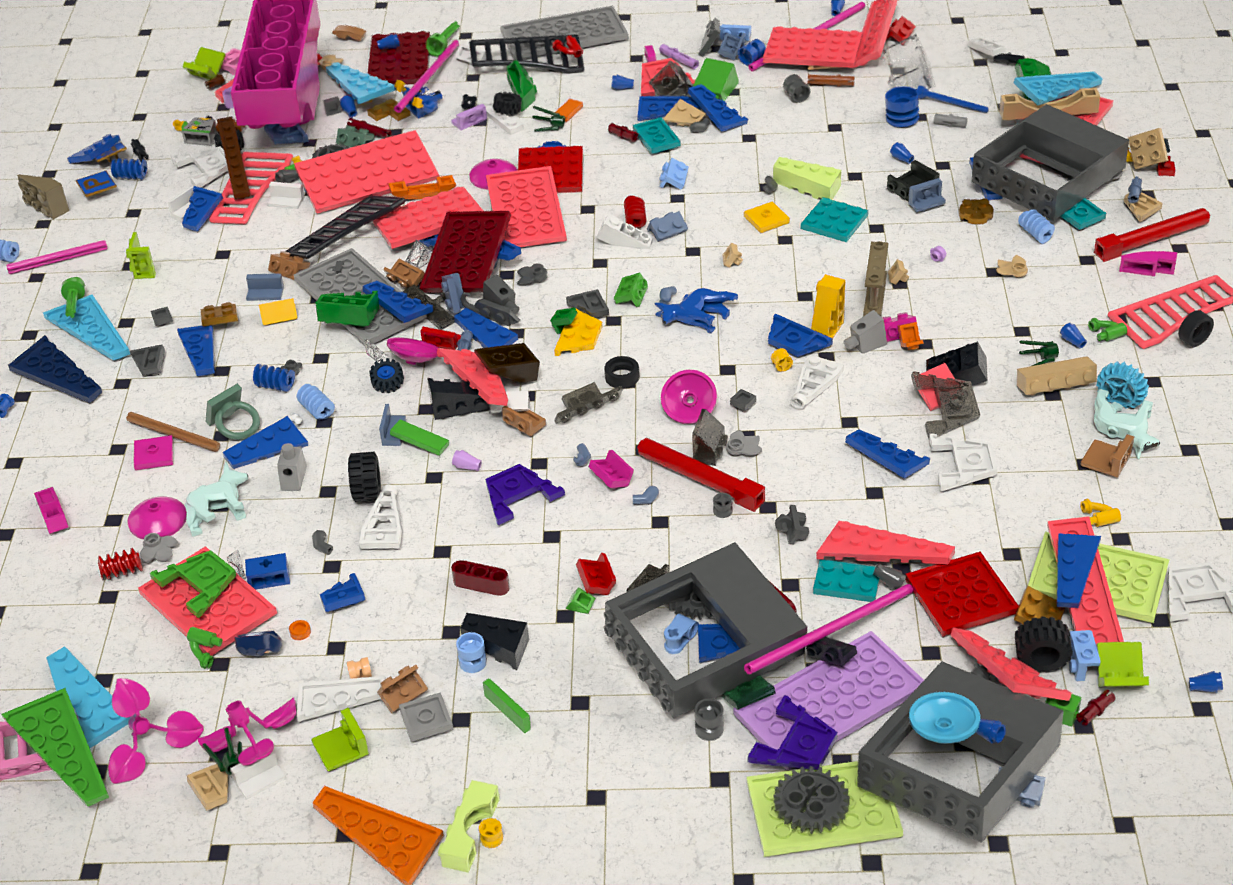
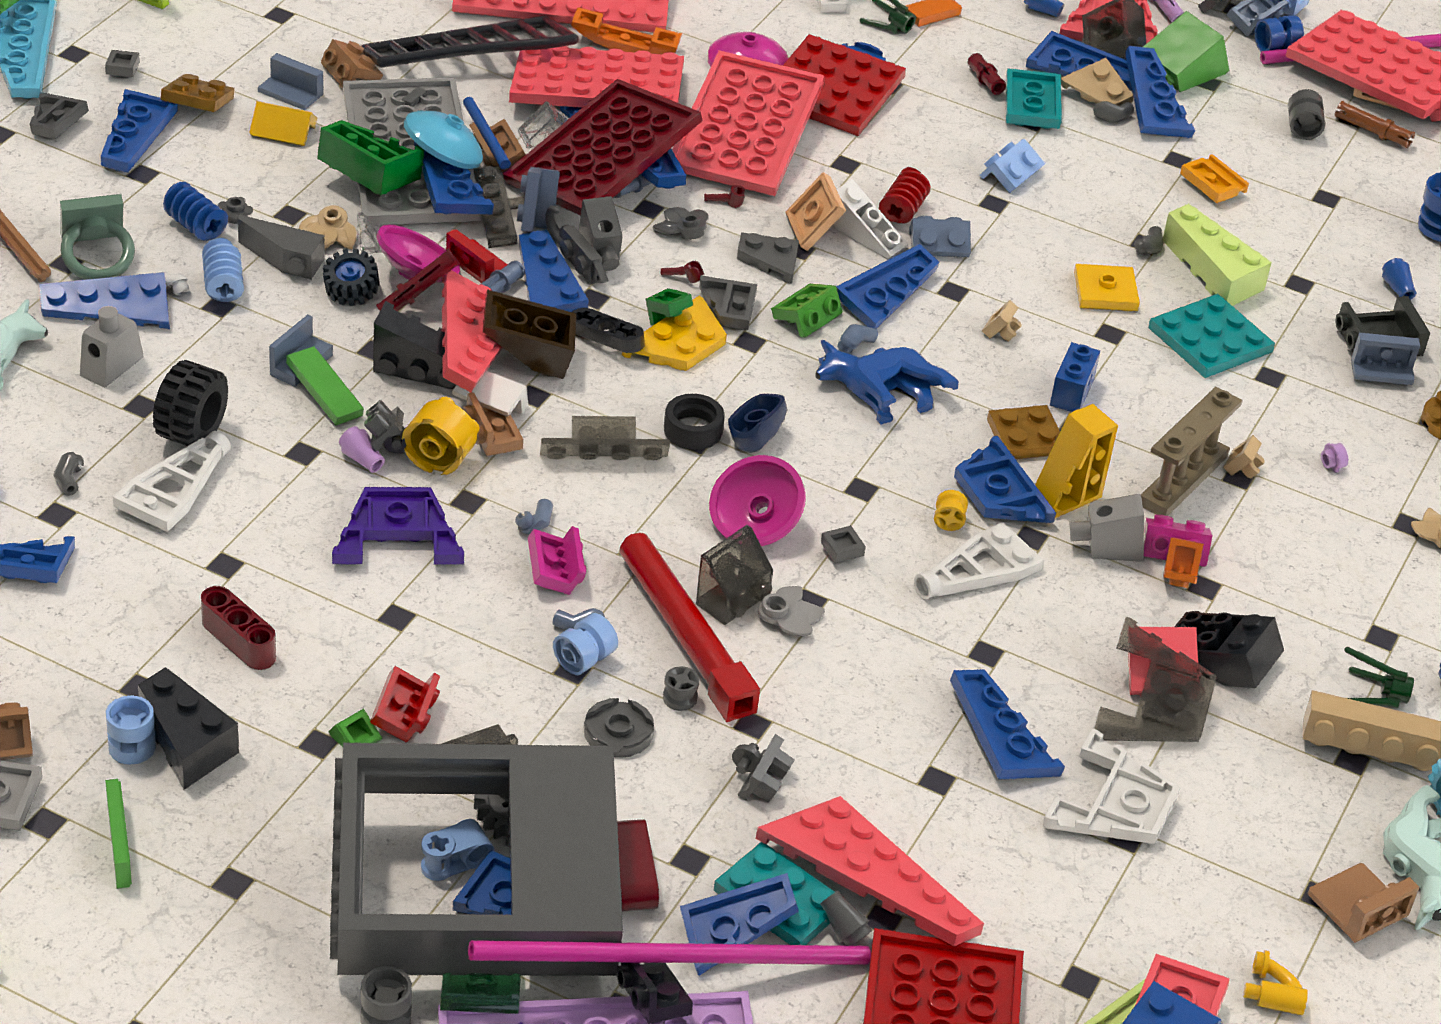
camera: 20 degrees right, 0 degrees up
none -> dark grey slope [238,215,325,280]
none -> tan plate [299,205,357,249]
none -> dark grey hips [364,400,406,453]
none -> dark red pin [376,249,460,311]
none -> yellow brick [402,397,480,475]
none -> medium azure dish [404,110,483,169]
none -> blue bar [463,97,511,169]
none -> light blue wheel [553,613,618,675]
none -> black beam [572,308,645,353]
none -> dark grey tile [584,698,654,757]
none -> dark red hand [661,261,704,283]
none -> blue wing [680,873,799,976]
none -> dark red hand [704,185,745,208]
none -> dark blue piece [728,393,788,453]
none -> dark grey wing [737,232,799,283]
none -> light nougat tile [785,172,846,251]
none -> blue wing [836,244,939,329]
none -> pearl gold plate [987,405,1060,459]
none -> blue brick [1050,342,1101,412]
none -> light orange plate [1180,154,1249,203]

